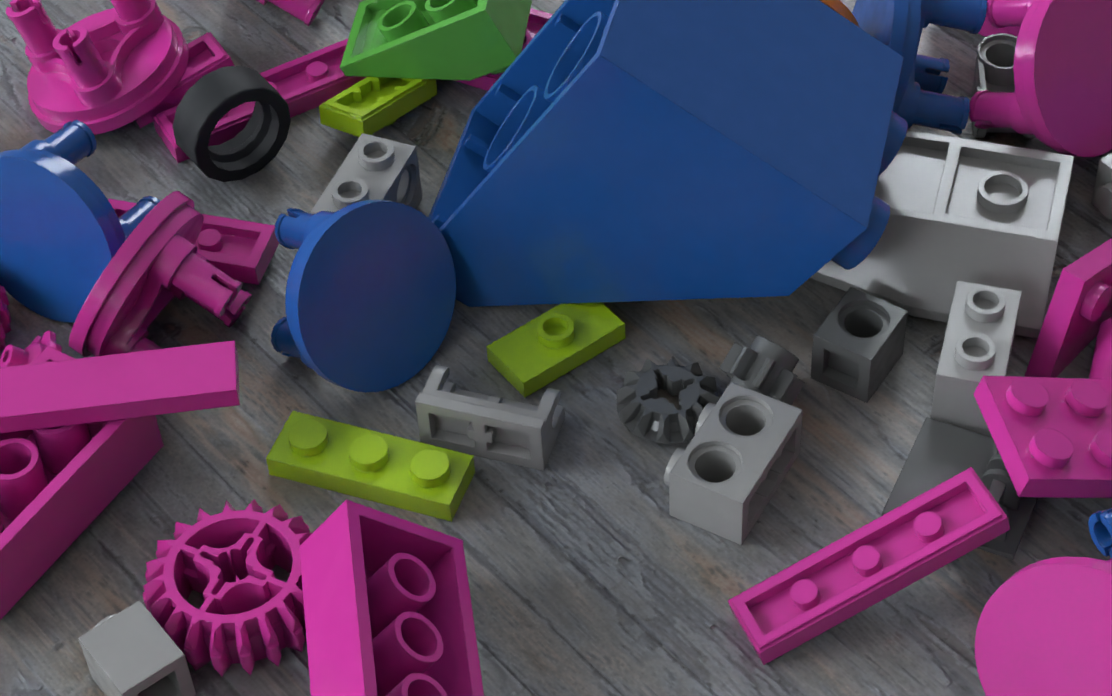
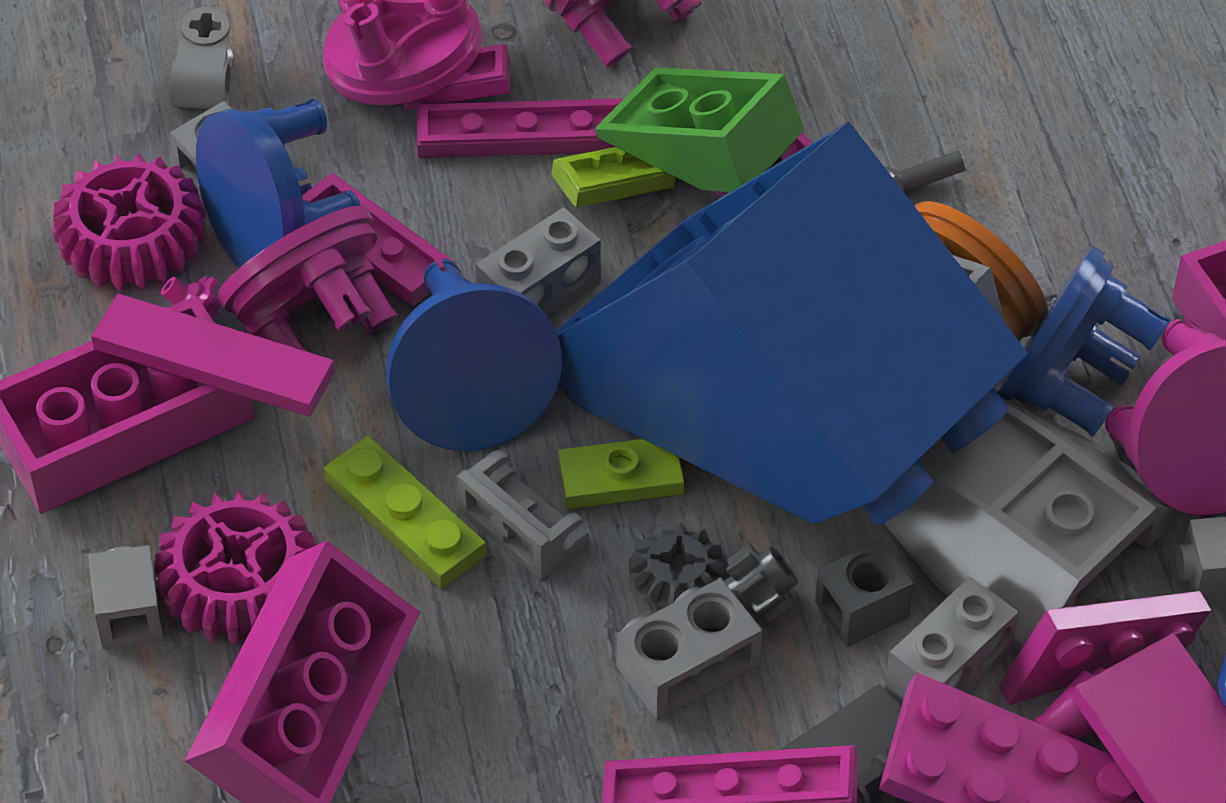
camera: 25 degrees right, 5 degrees up
black tyre [173,65,291,182] -> none

